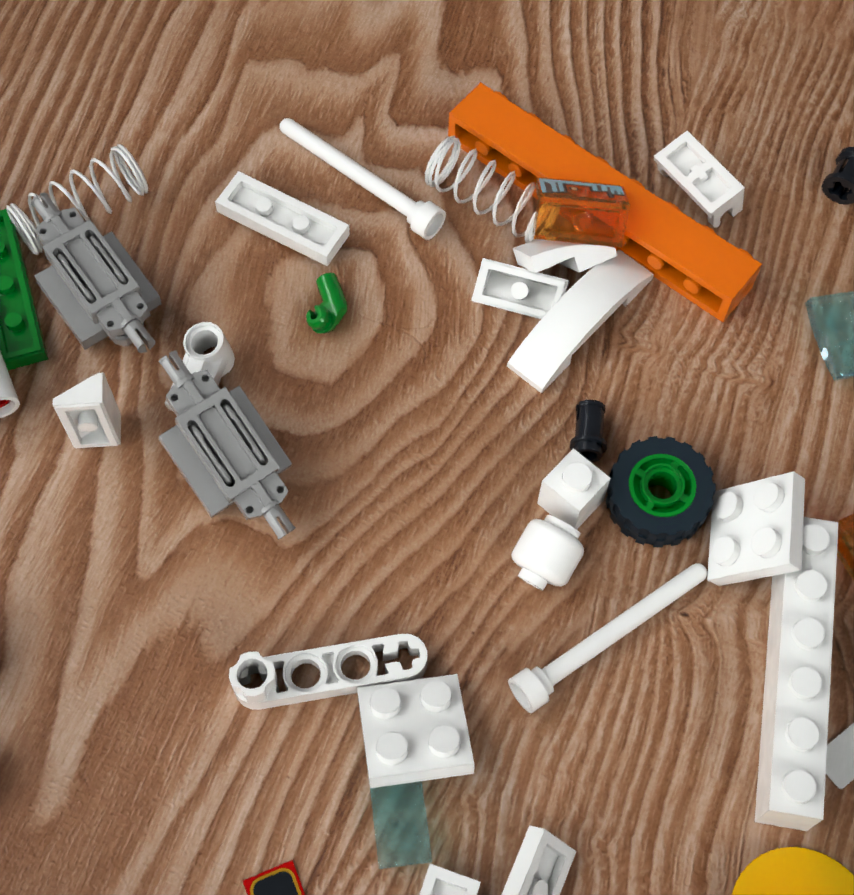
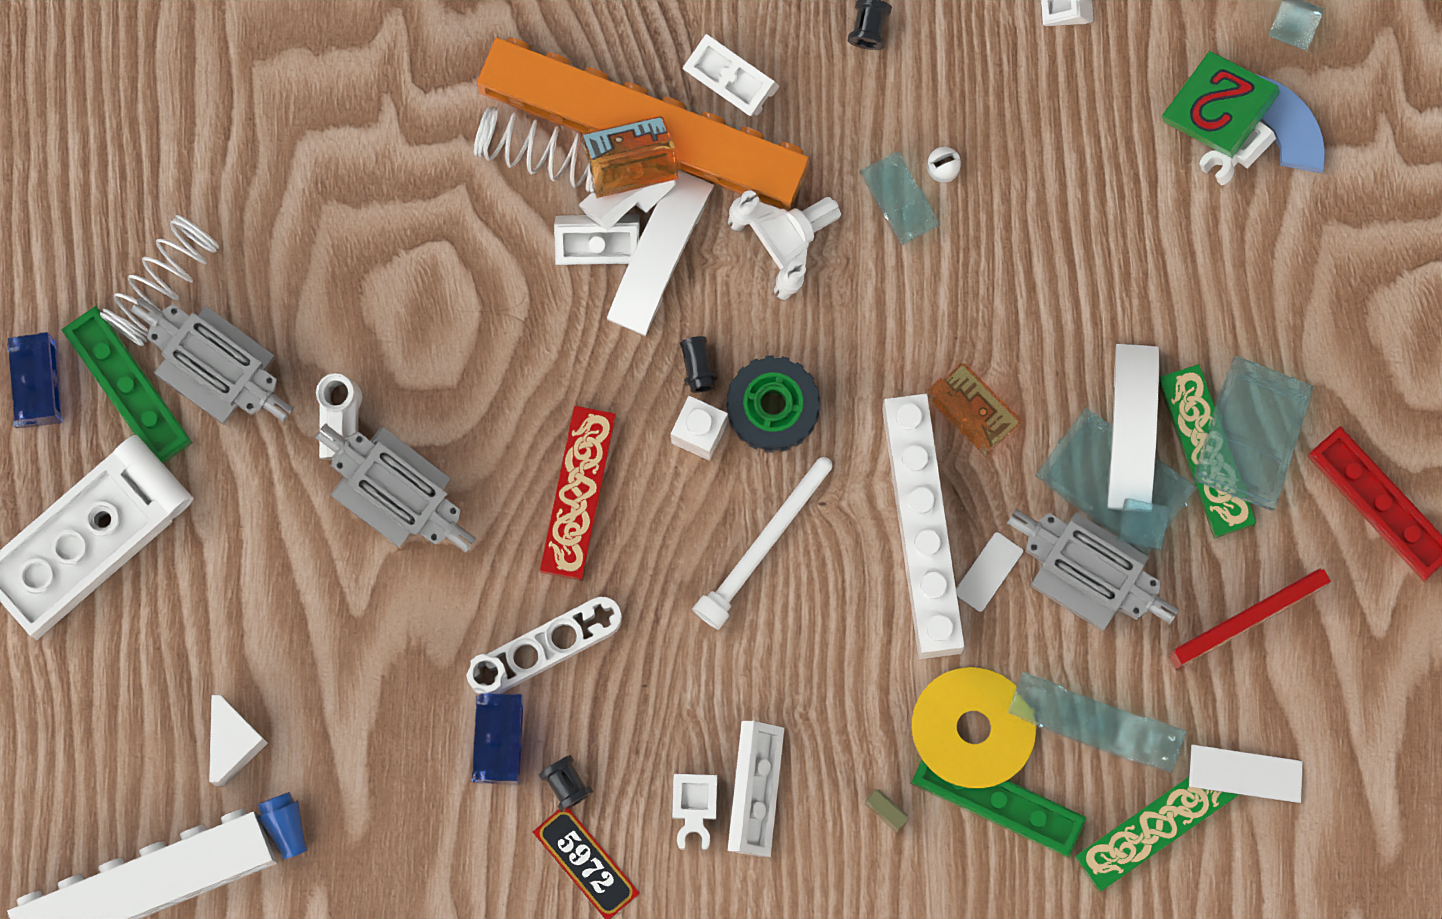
camera: 15 degrees left, 15 degrees up
white slope [53,372,121,448] -> none
white plate [215,171,350,266] -> none
white piece [279,118,446,240] -> none
green arm [306,273,348,334] -> none
white plate [357,674,474,788] -> none
clear light blue slope [370,781,432,869] -> none
white head [511,515,584,591] -> none
white plate [707,471,805,586] -> none
none -> clear blue hinge [472,693,524,785]
none -> black bush [539,755,594,812]
none -> tile [540,406,616,581]
none -> white axle [728,190,841,300]

